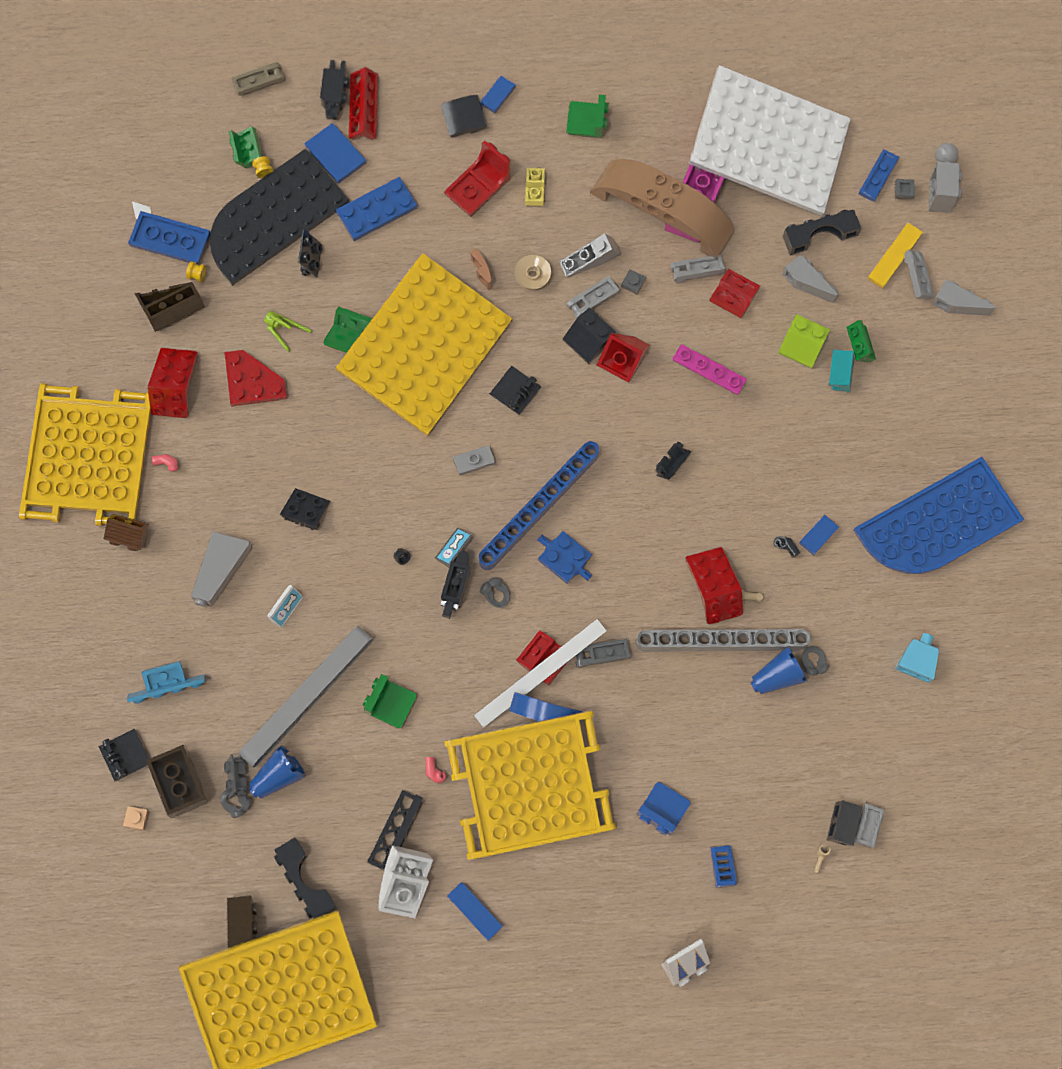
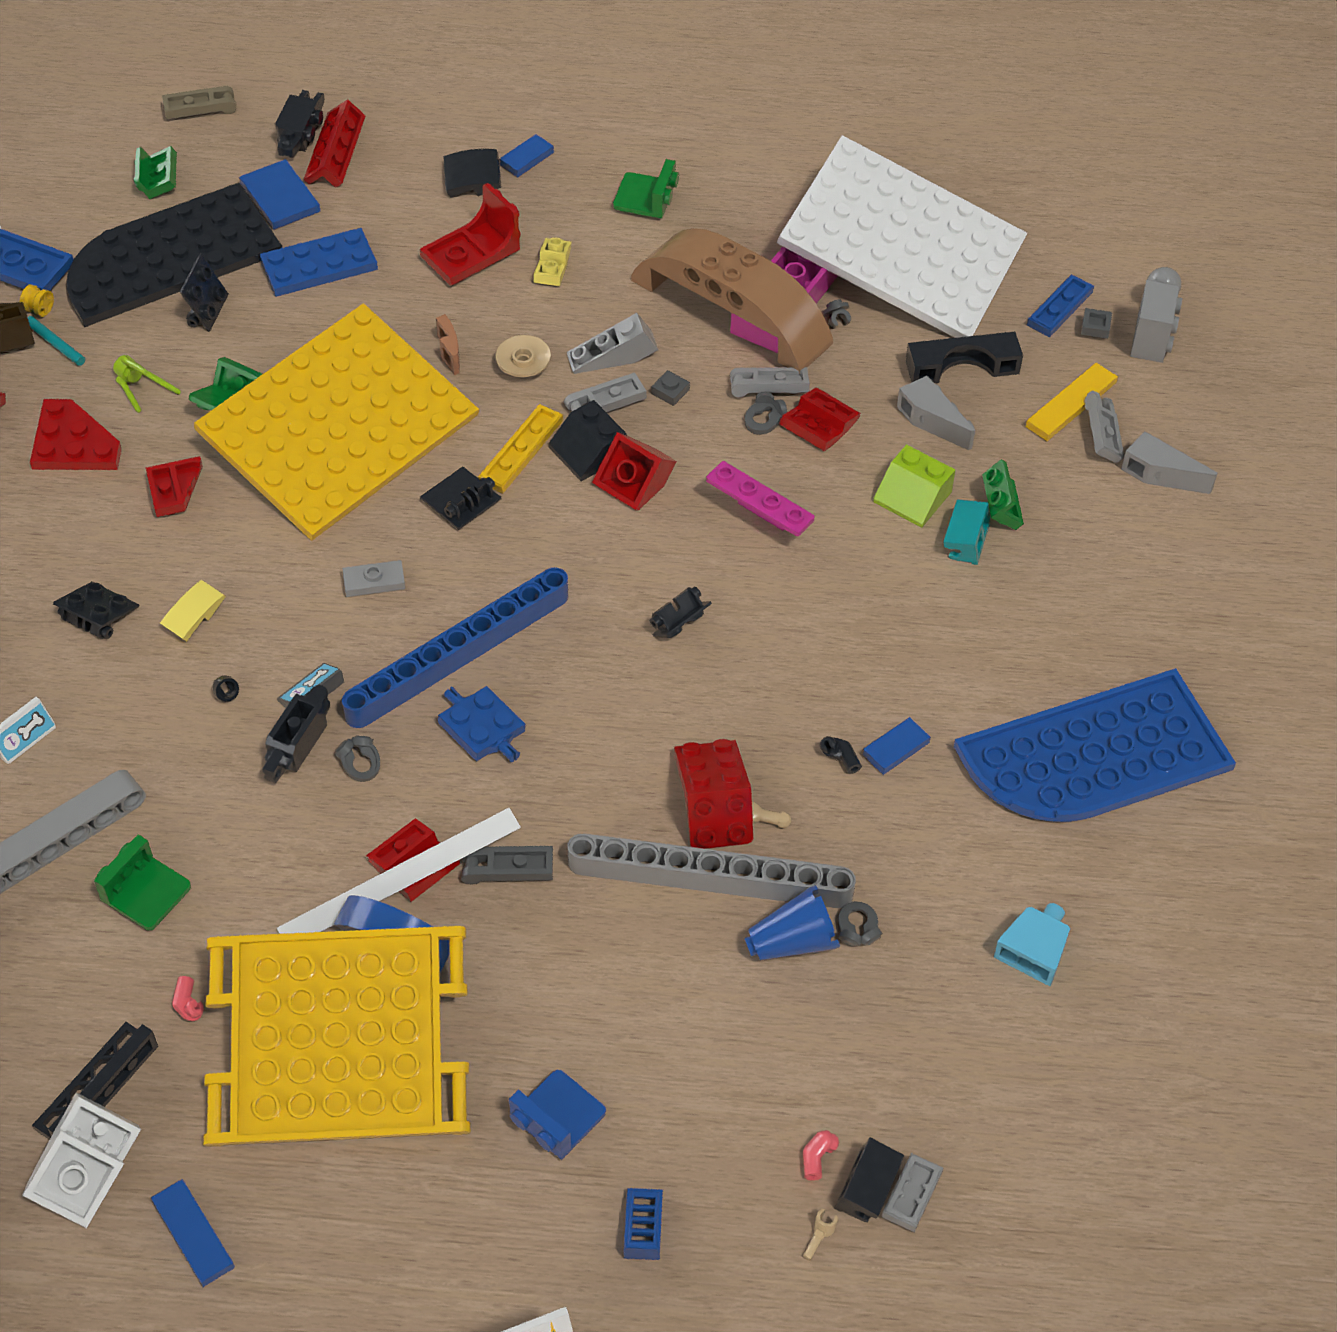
camera: 10 degrees right, 20 degrees down
yellow wheel [252,156,274,179] -> none
none -> teal bar [28,316,86,366]
none -> red wing [145,456,203,517]
none -> light yellow slope [160,580,226,642]
none -> yellow tile [478,404,563,494]
none -> dark grey piece [745,392,787,435]
none -> coral arm [803,1130,839,1181]
none -> dark grey plate [823,299,851,329]

